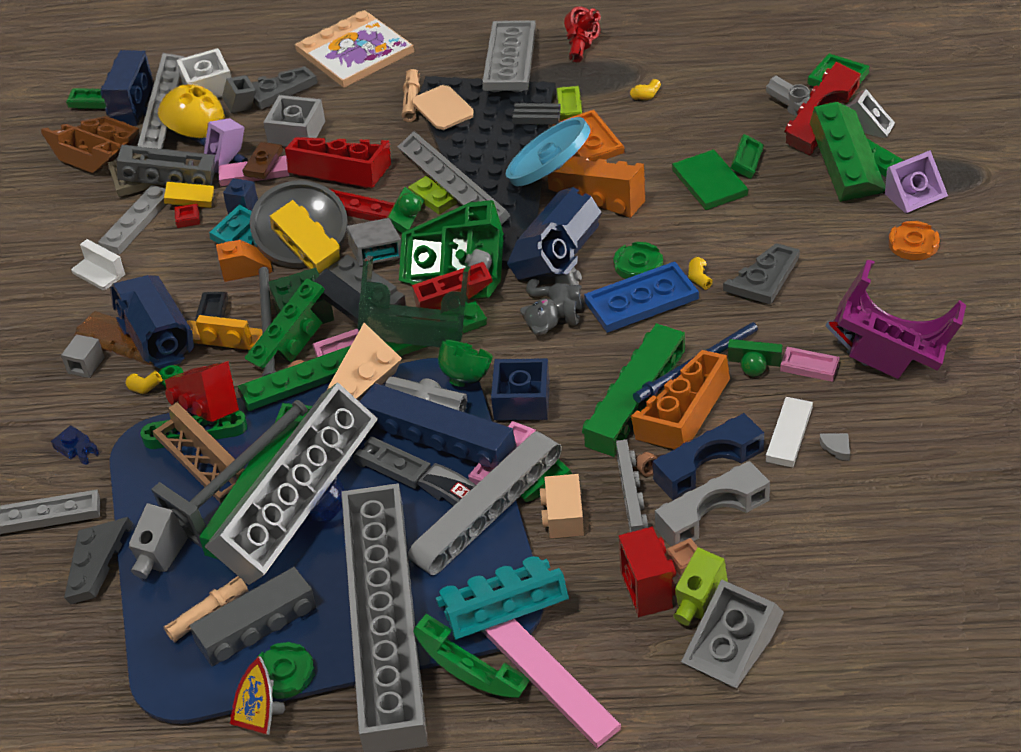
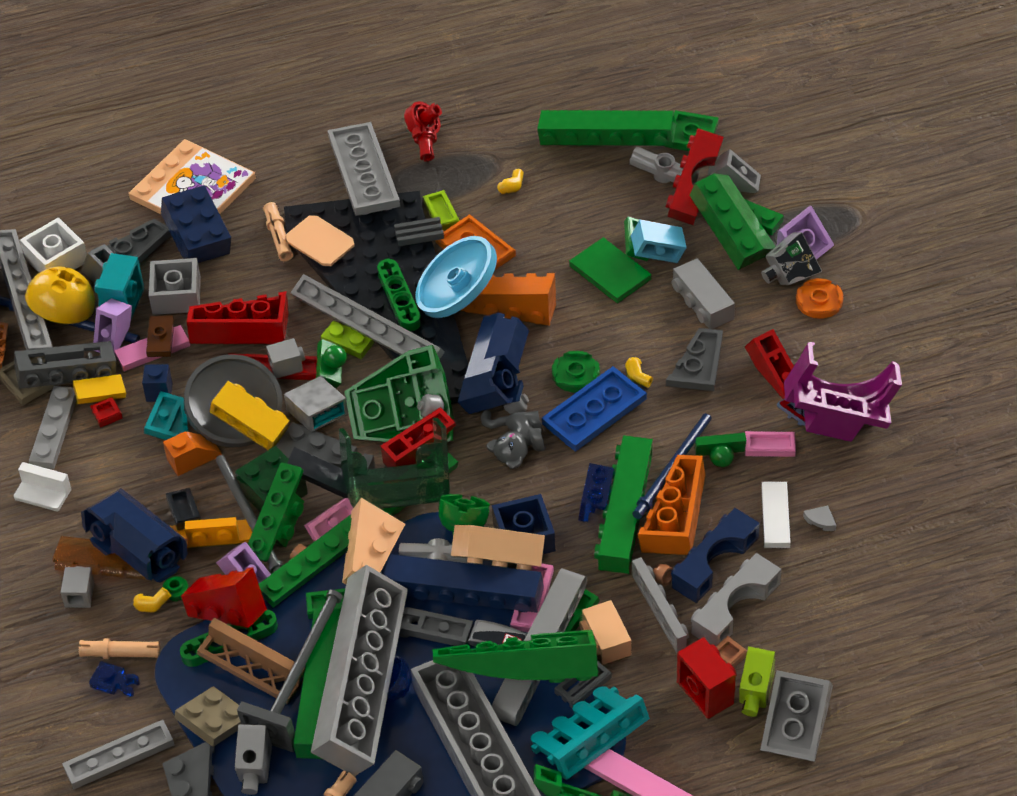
camera: 20 degrees left, 5 degrees up
none -> light nougat pin [79,638,160,660]
none -> teal brick [94,253,145,322]
none -> dark blue brick [161,185,231,263]
none -> dark tan plate [174,686,241,747]
none -> lavender slope [216,542,271,583]
none -> light grey brick [266,338,305,378]
none -> green beam [377,259,421,332]
none -> green wedge [432,630,598,683]
none -> light nougat wedge [451,525,545,571]
none -> green brick [537,110,676,146]
none -> dark grey tile [554,661,612,708]
none -> clear blue bracket [578,463,614,522]
none -> medium azure brick [631,220,687,263]
none -> light grey brick [672,258,735,329]
none -> red slope [745,329,794,399]
none -> torso [761,232,822,285]

